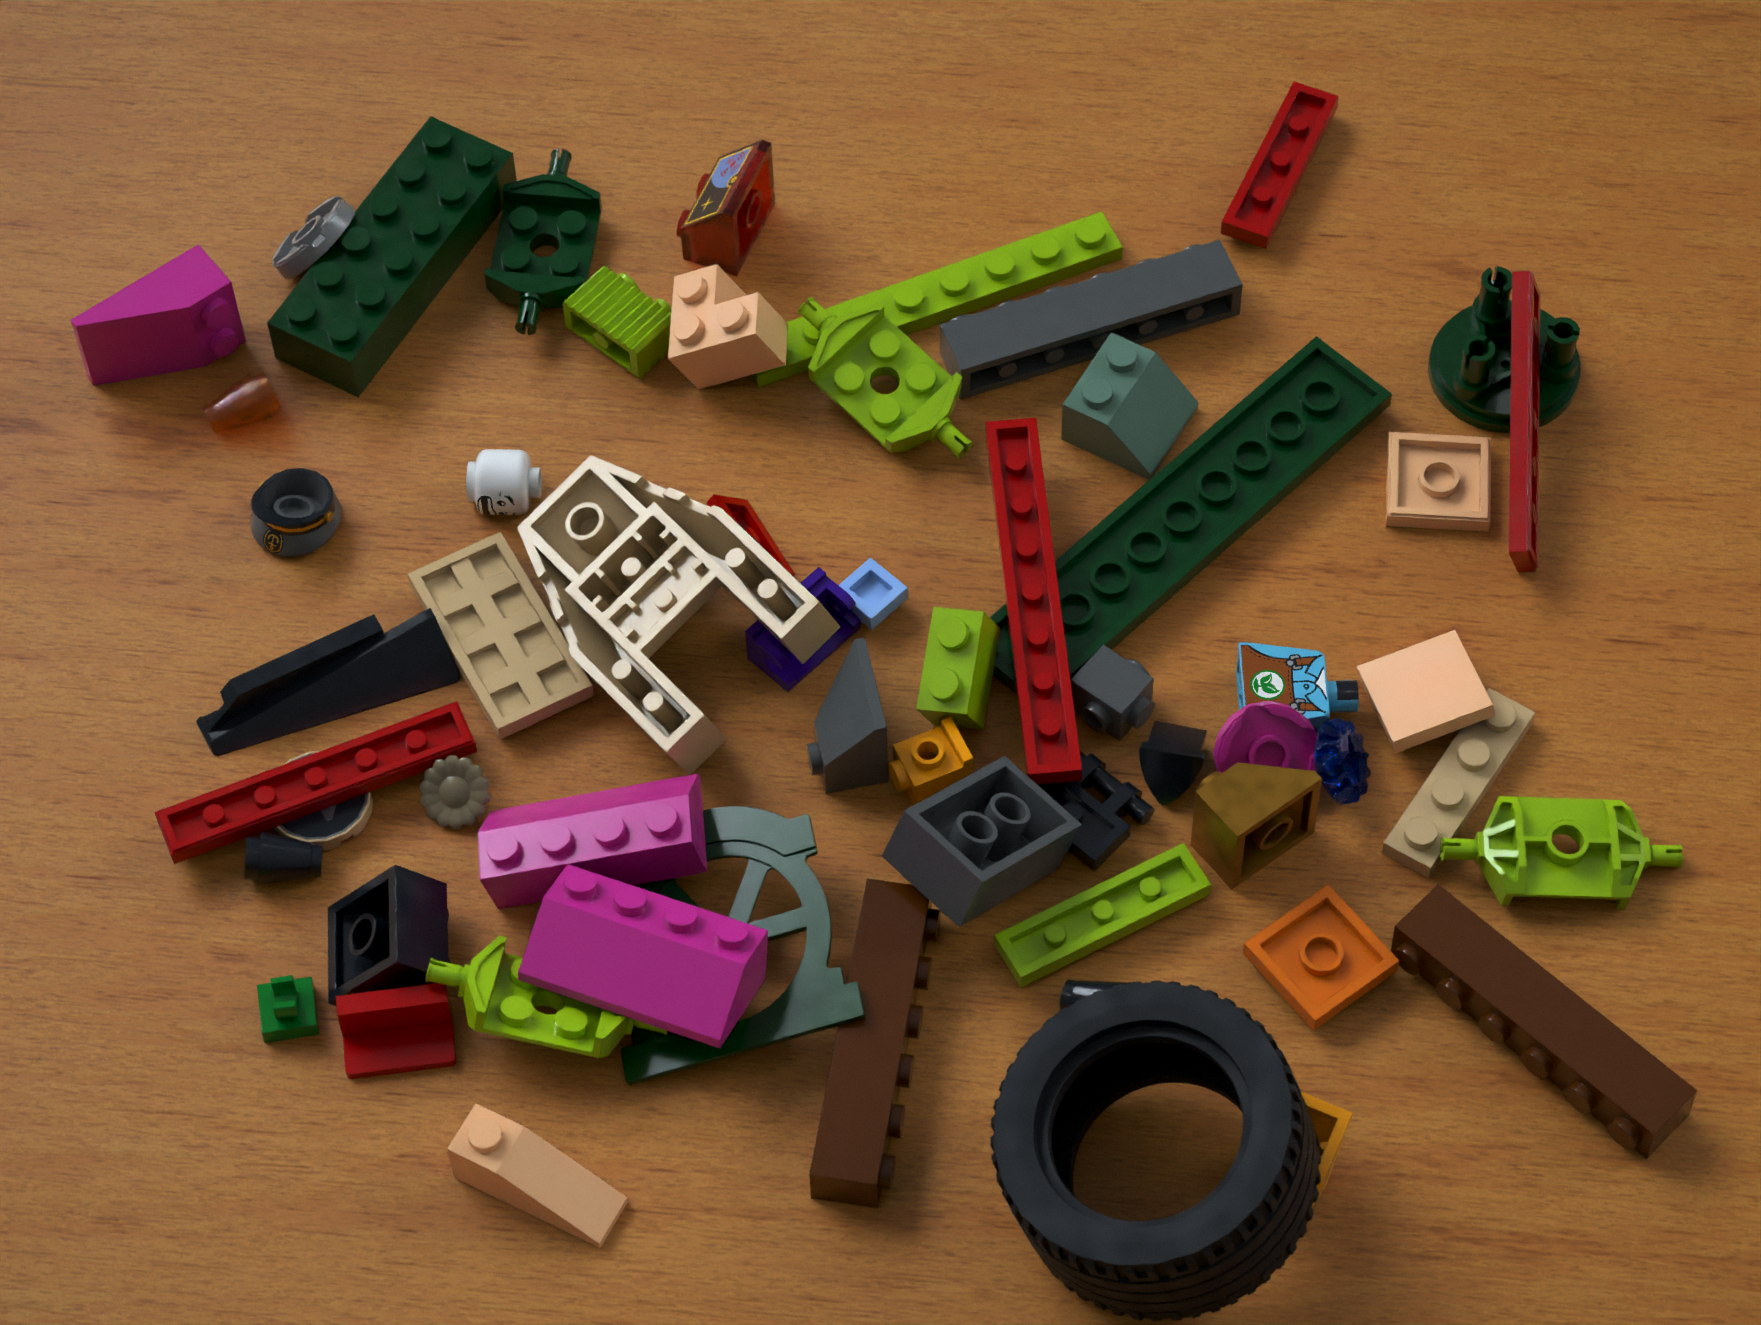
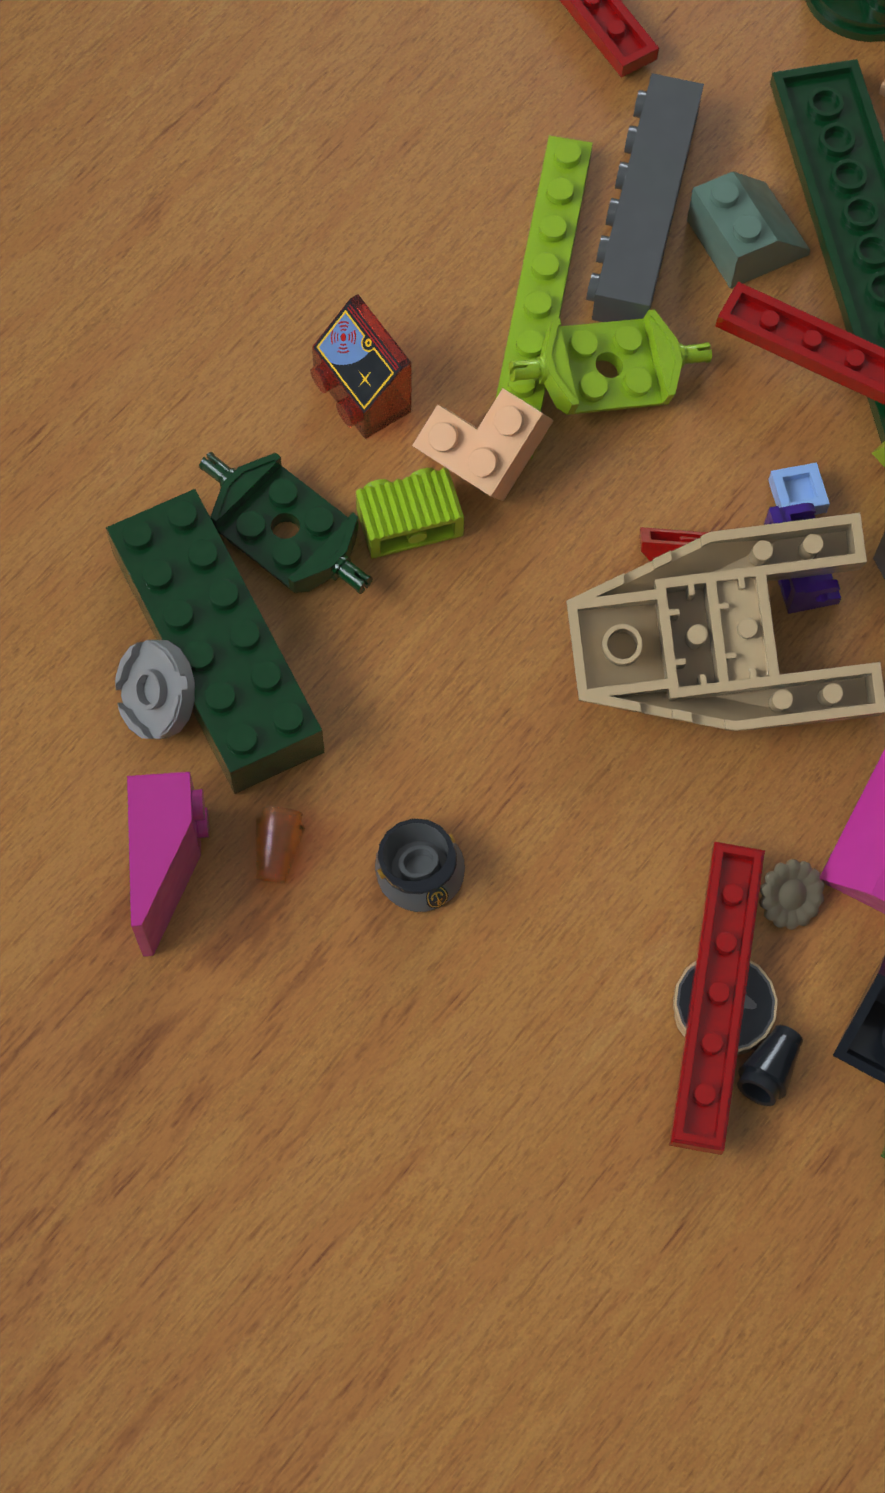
camera: 60 degrees left, 10 degrees up
black wedge [196,608,460,756] -> none
tan plate [407,532,594,740] -> none
white head [466,449,542,515] -> none

